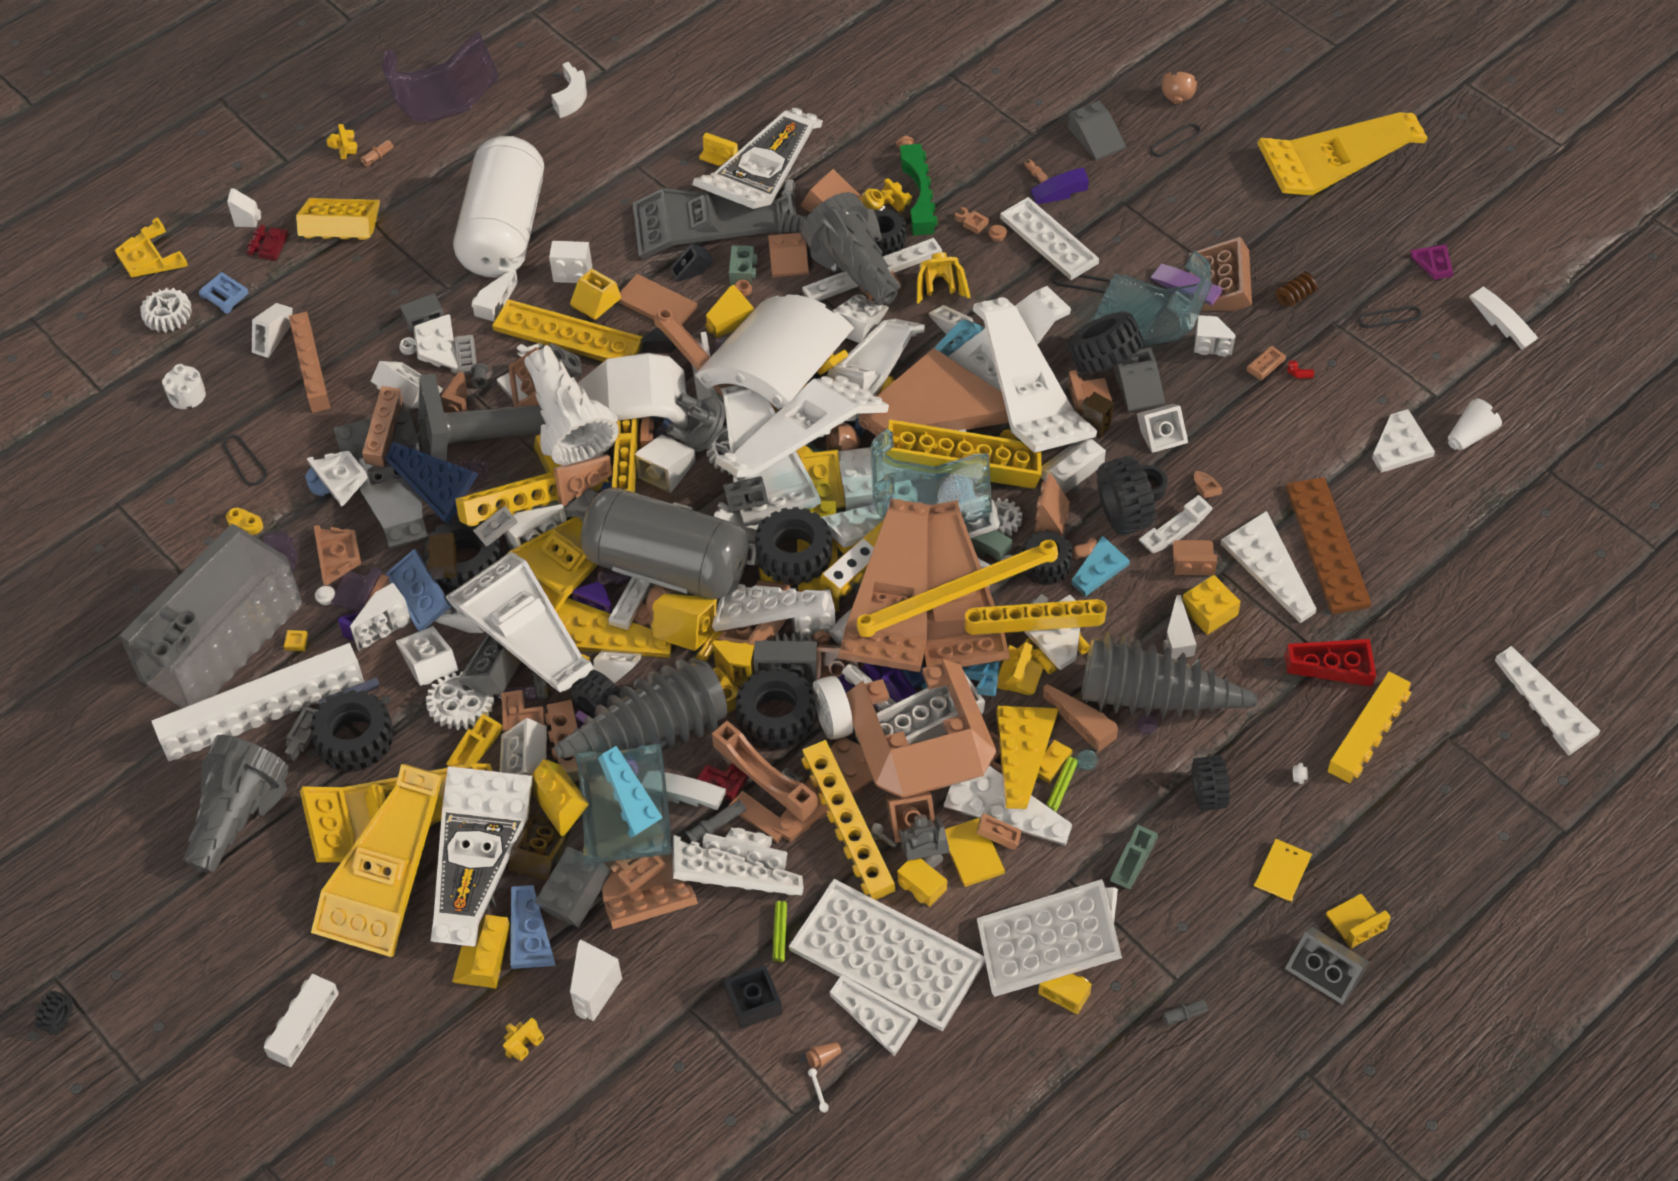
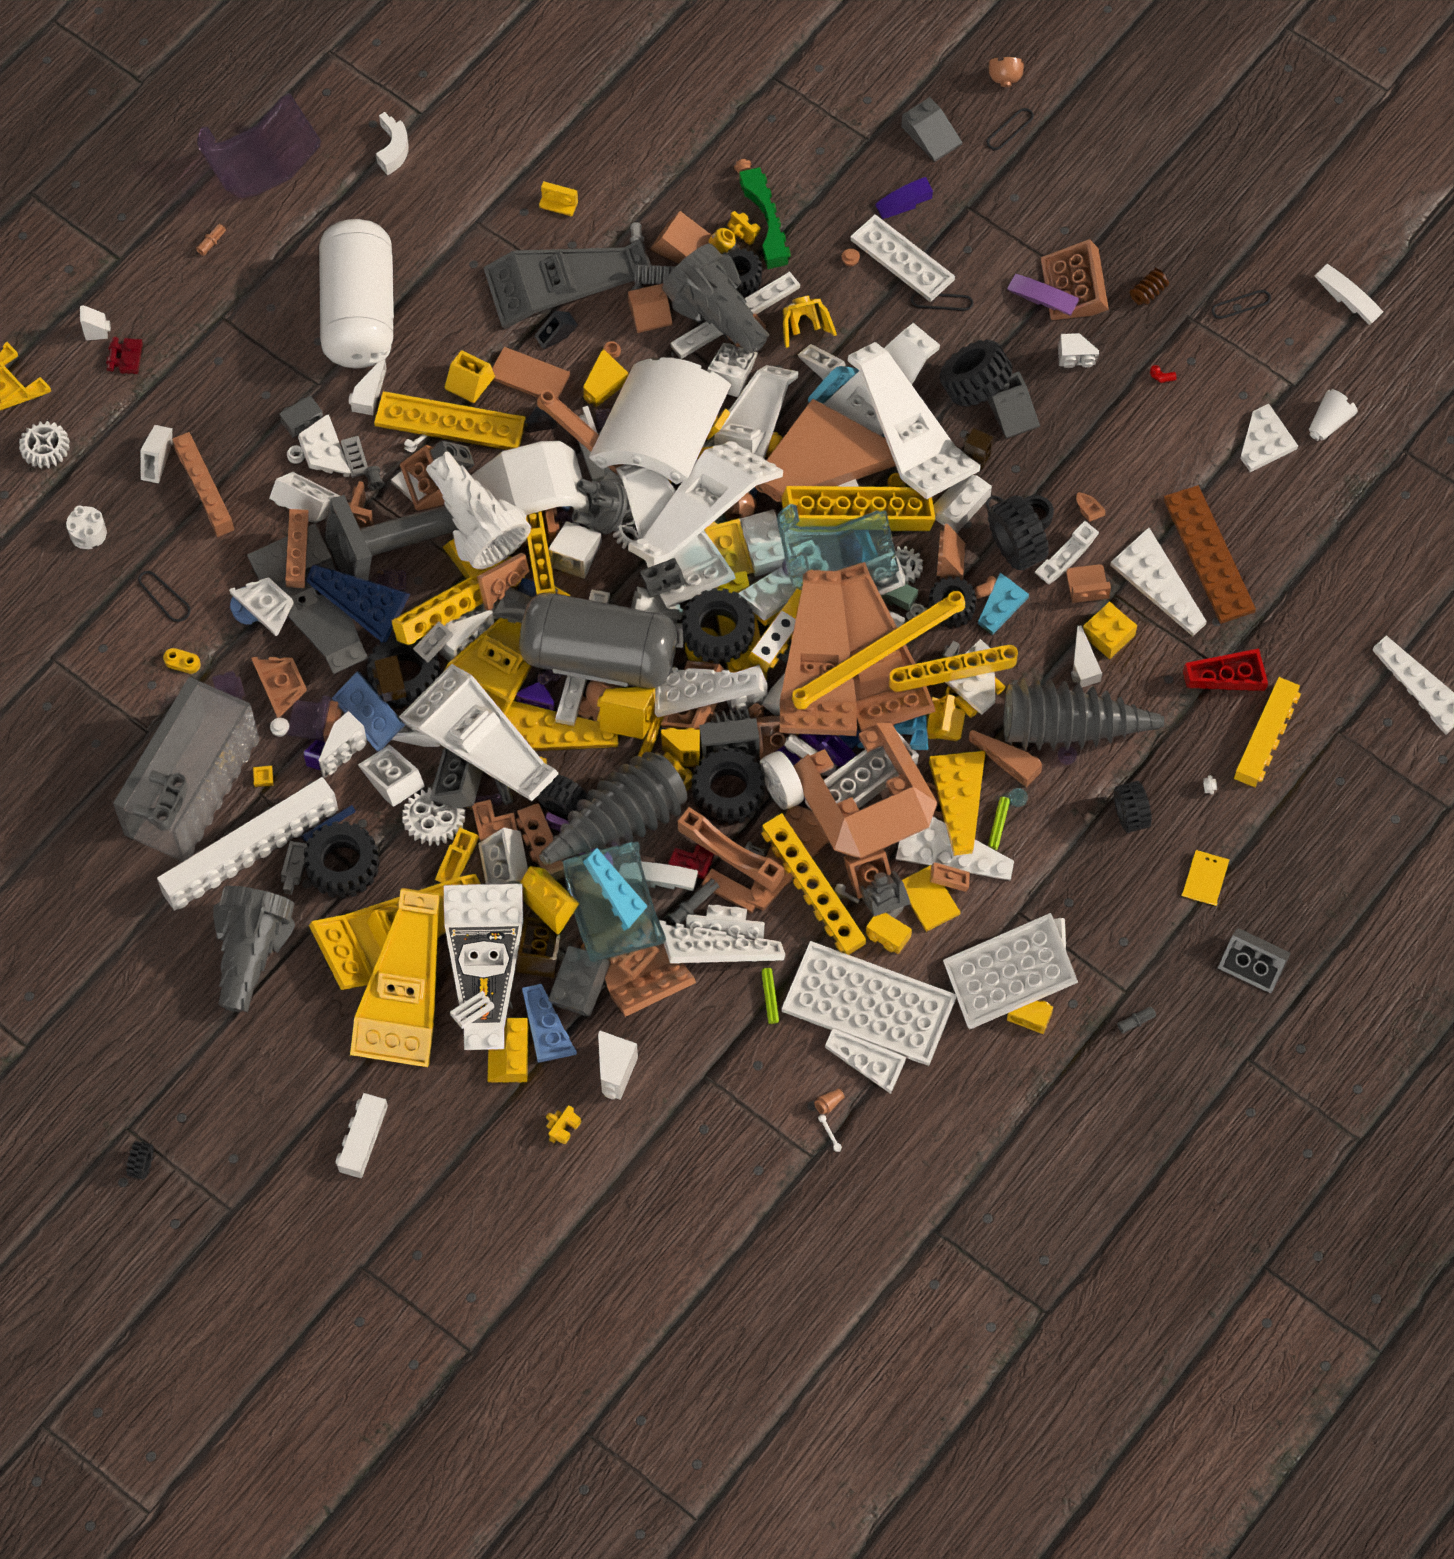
camera: 10 degrees left, 10 degrees up
medium blue plate [199,272,249,314] -> none
yellow slope [296,198,380,240] -> none
yellow hips [326,124,357,159] -> none
white brick [549,241,592,283] -> none
white slope [593,651,641,684] -> none
white wing [693,108,823,209] -> none
black brick [724,965,782,1029] -> none
sand green brick [729,246,758,286] -> none
nougat plate [955,207,989,234] -> none
nougat piece [1024,159,1048,183] -> none
yellow plate [1037,740,1072,784] -> none
nougat bracket [1068,370,1112,415] -> none
clear light blue windscreen [1092,251,1212,346] -> none
sand green slope [1110,824,1158,890] -> none
white slope [1137,404,1188,453] -> none
nougat plate [1246,346,1286,381] -> none
yellow wing [1257,112,1428,195] -> none
yellow bracket [1326,894,1391,949] -> none
magenta wing [1411,244,1453,280] -> none
none -> white tile [450,991,494,1029]

